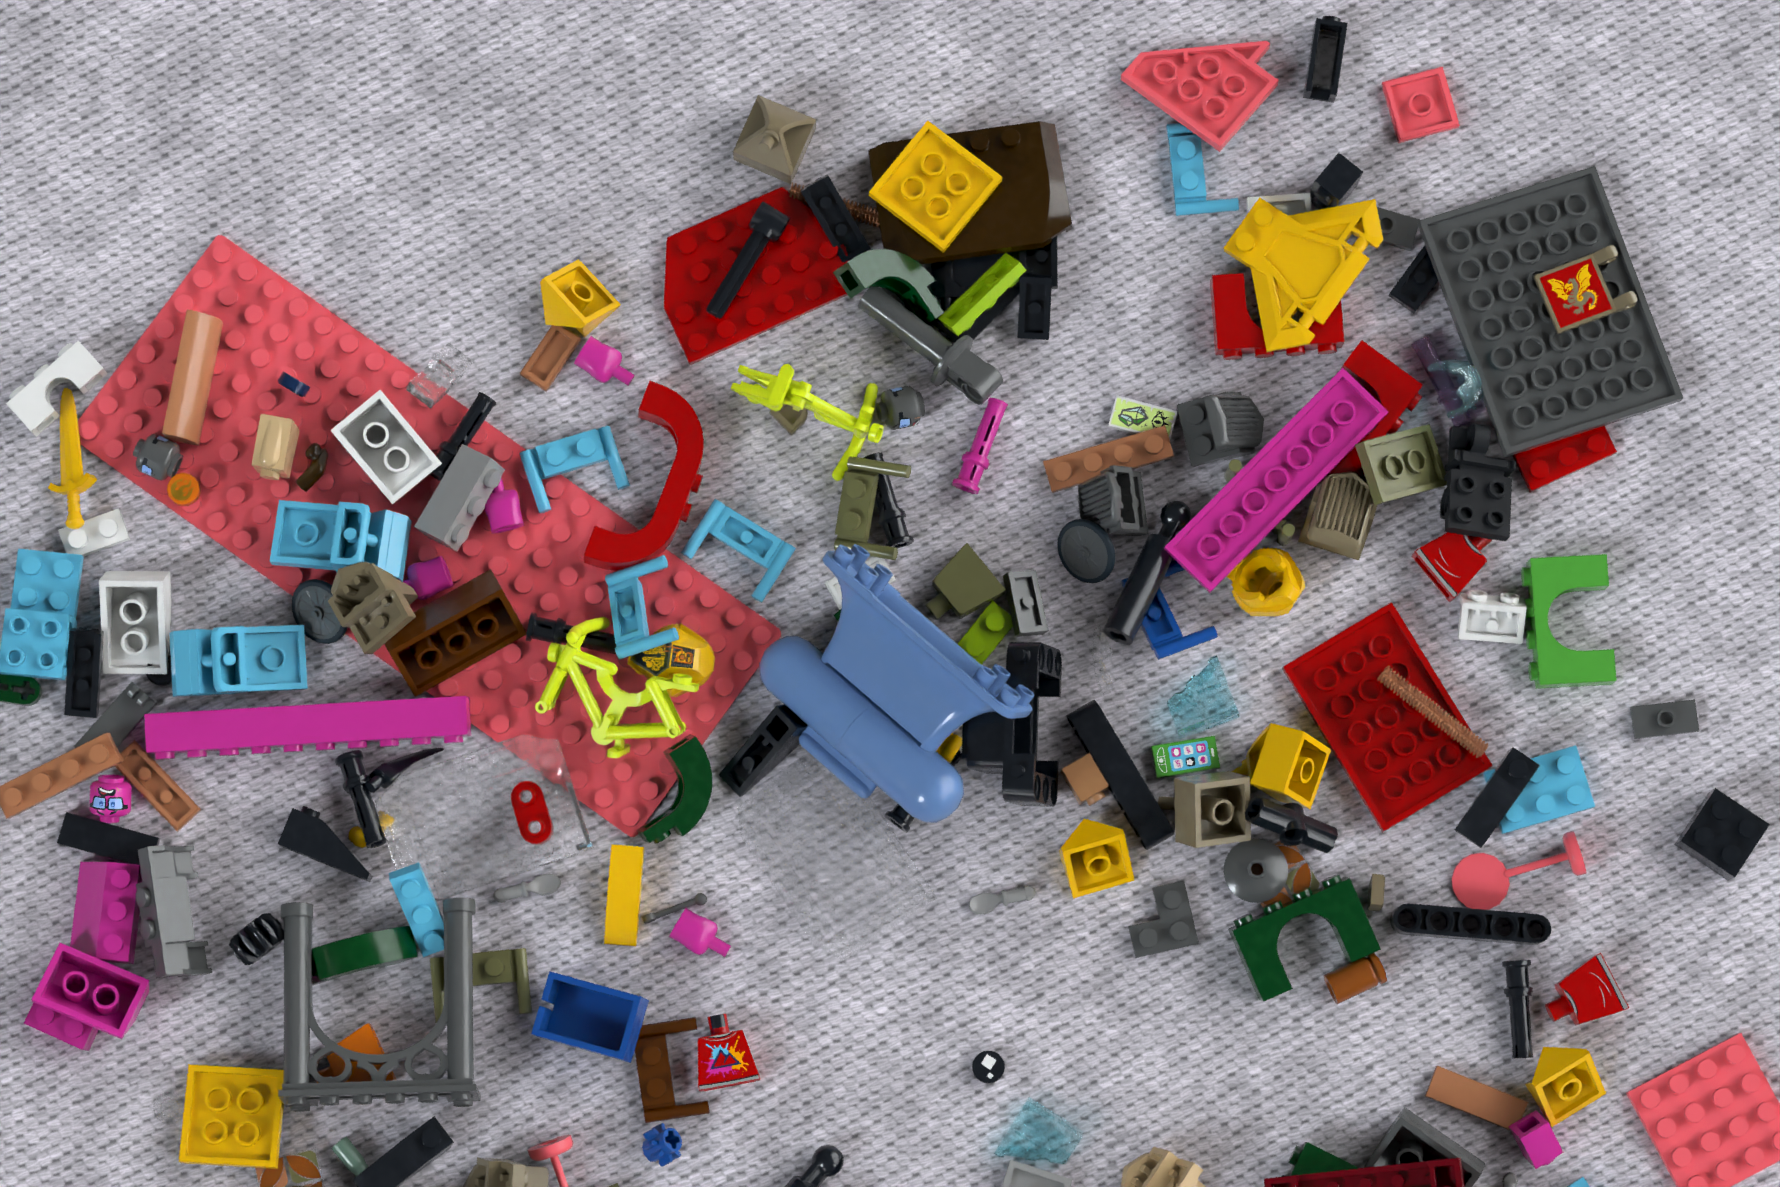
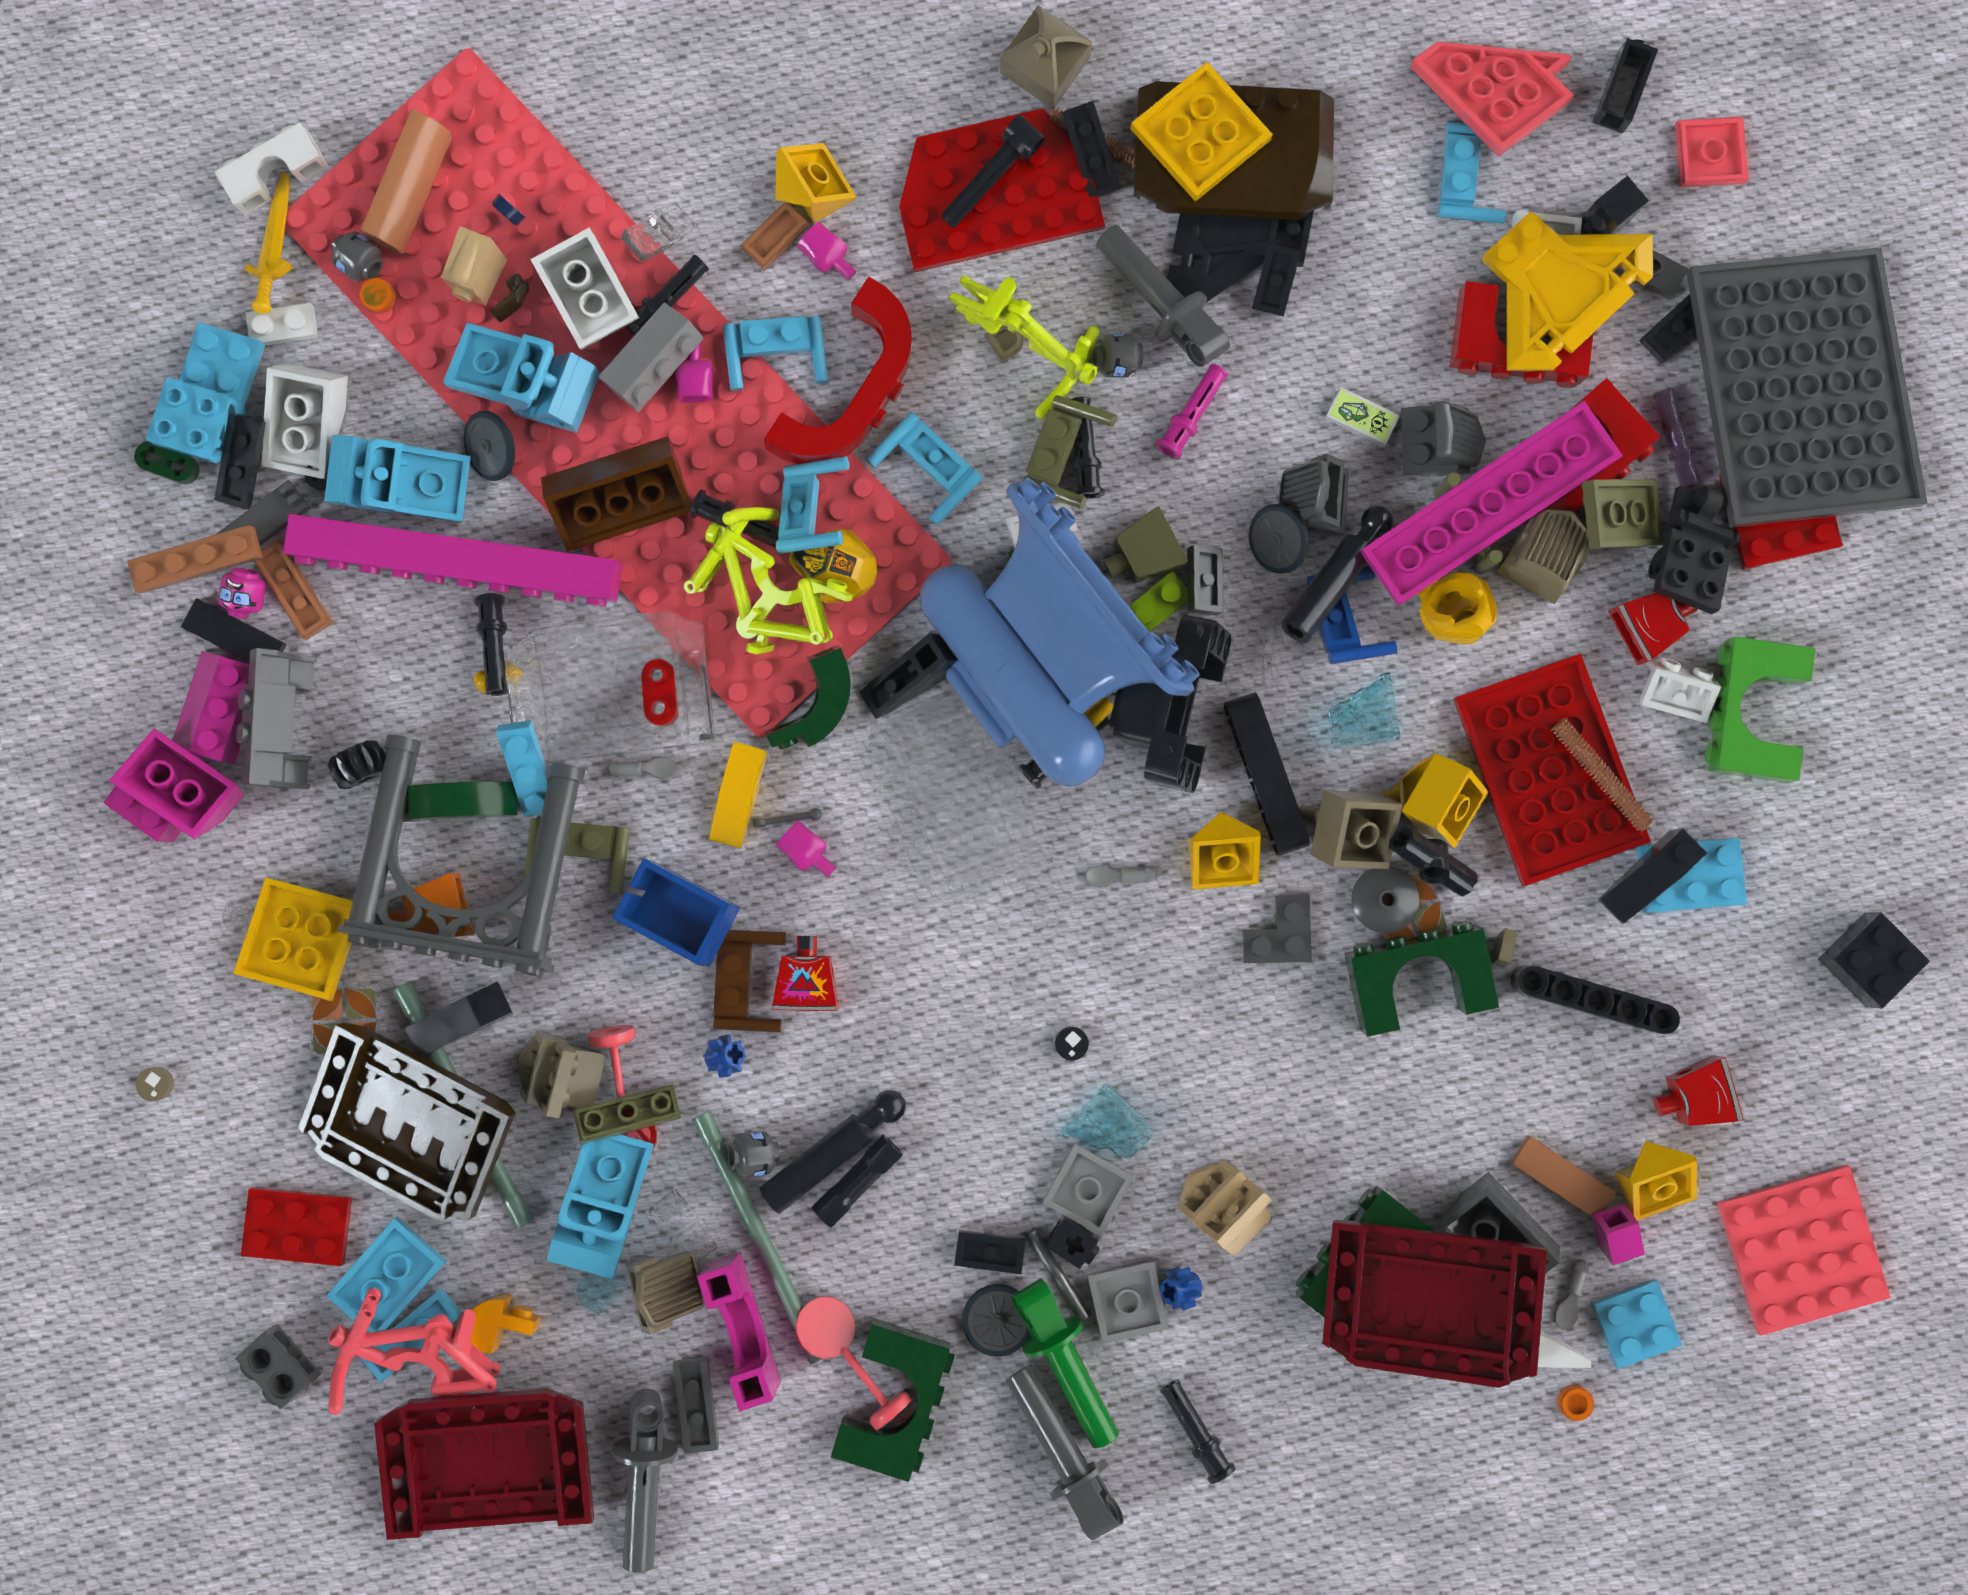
camera: 20 degrees right, 5 degrees up
black slope [278,806,373,882] -> none
dark tan piece [328,562,418,654] -> none
black bar [365,748,444,793] -> none
dark pink piece [403,556,453,600] -> none
arch [833,249,944,324] -> none
lime plate [938,253,1027,336] -> none
nougat plate [1043,425,1174,493] -> none
medium nougat brick [1060,753,1109,806] -> none
tile [1151,736,1220,779] -> none
dark orange piece [1323,953,1387,1004] -> none
clear light blue helmet [1427,359,1483,418] -> none
coral piece [1452,831,1587,910] -> none
black pin [1502,960,1533,1059] -> none
flag [1533,245,1637,334] -> none
dark grey plate [1630,699,1699,739] -> none

